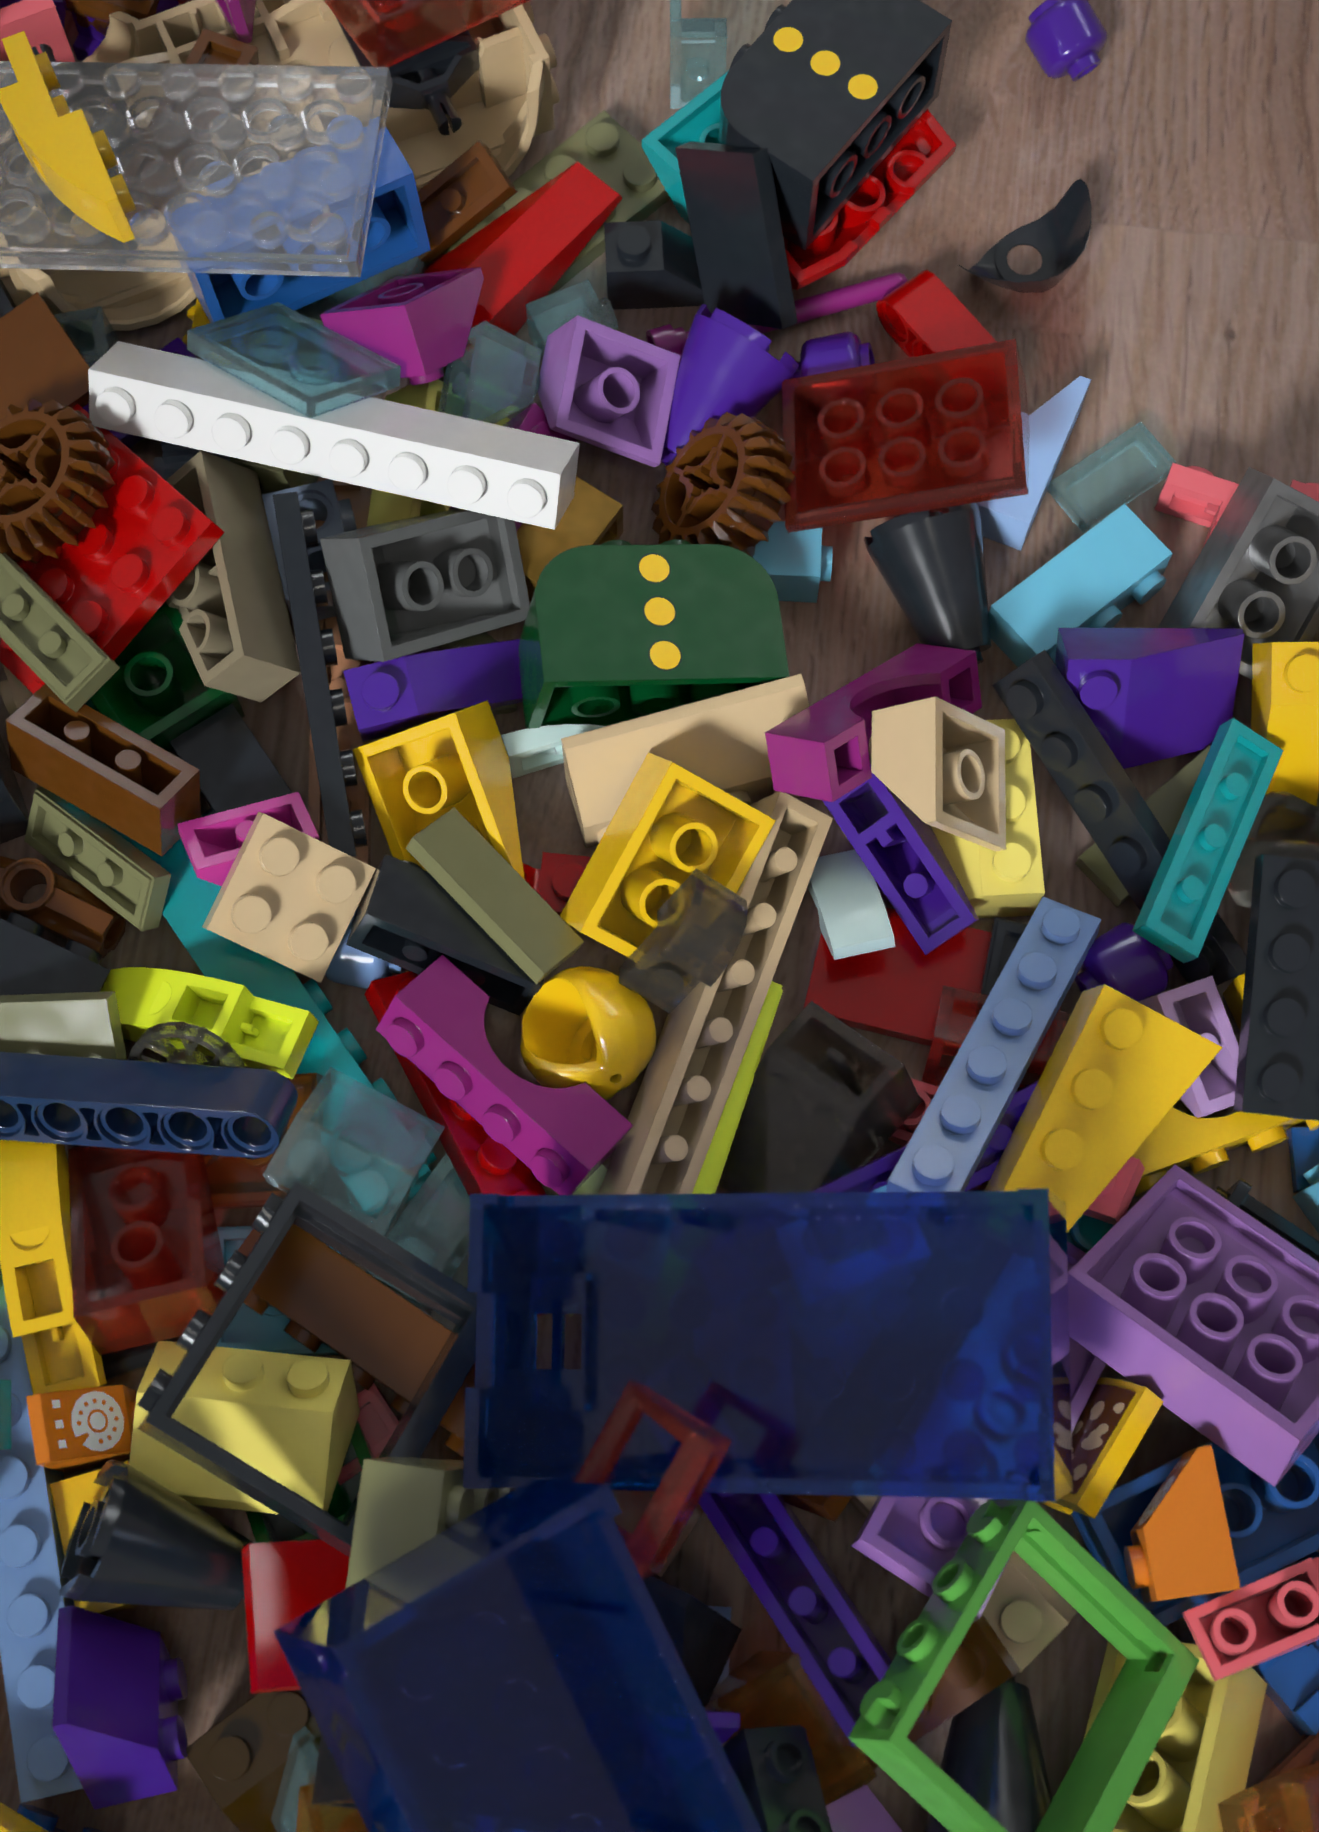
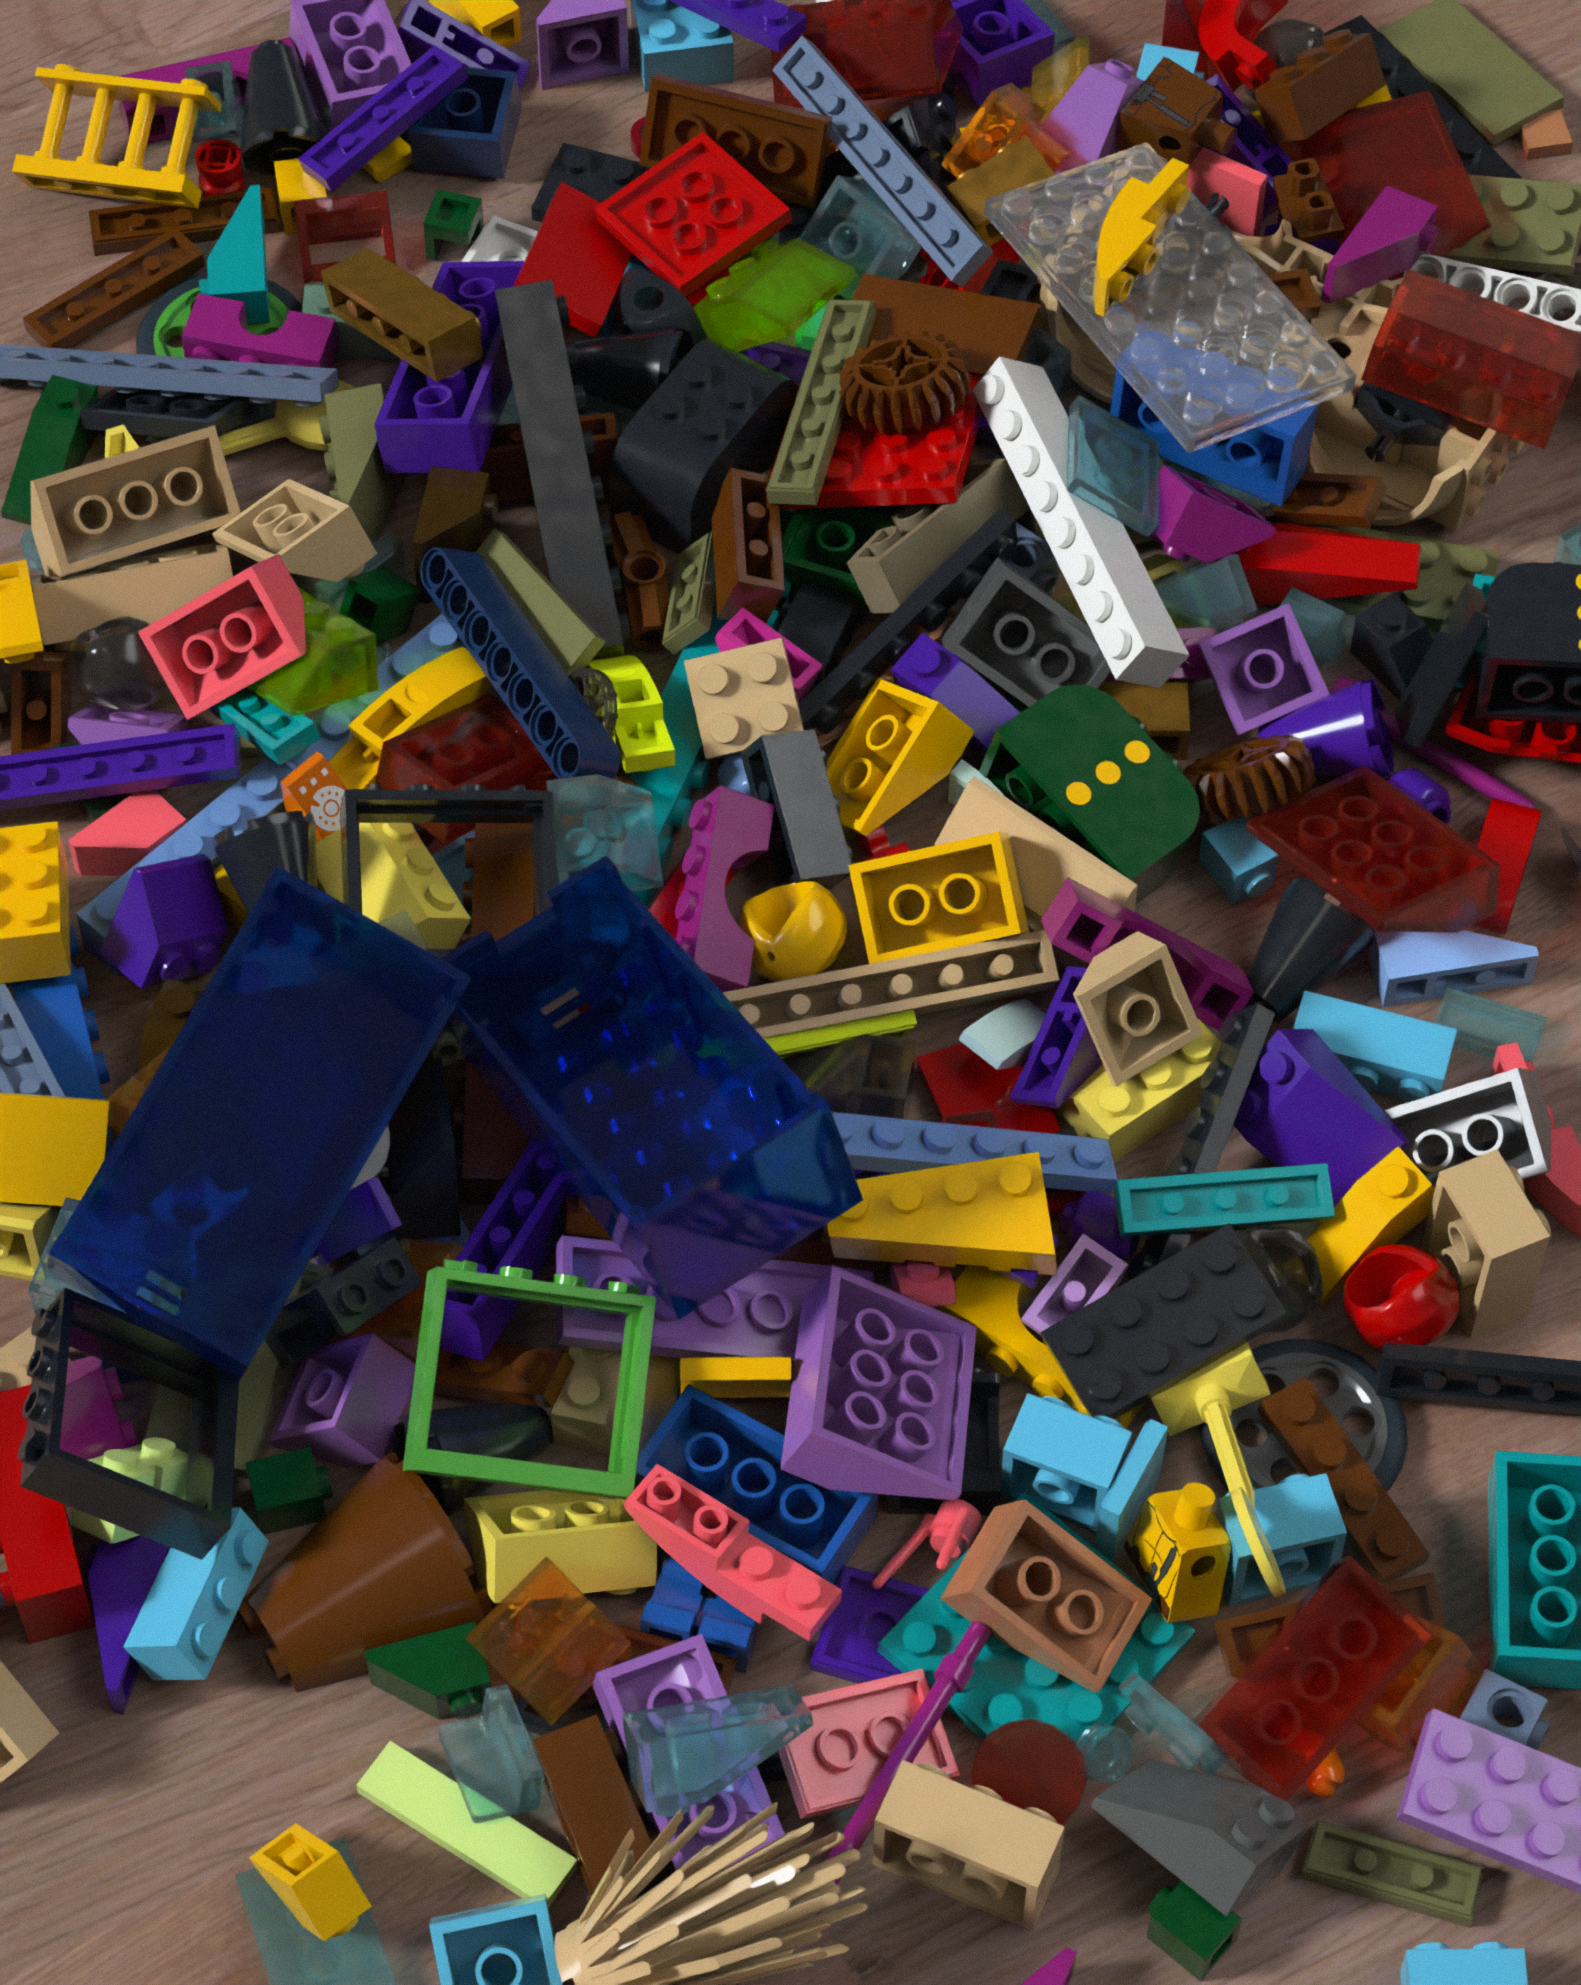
camera: 55 degrees right, 15 degrees down
olive tile [406,807,584,985] -> none
clear red tile [558,1380,733,1580] -> none
clear smoke brick [619,868,748,1014] -> none
orange slope [1124,1445,1241,1603] -> none

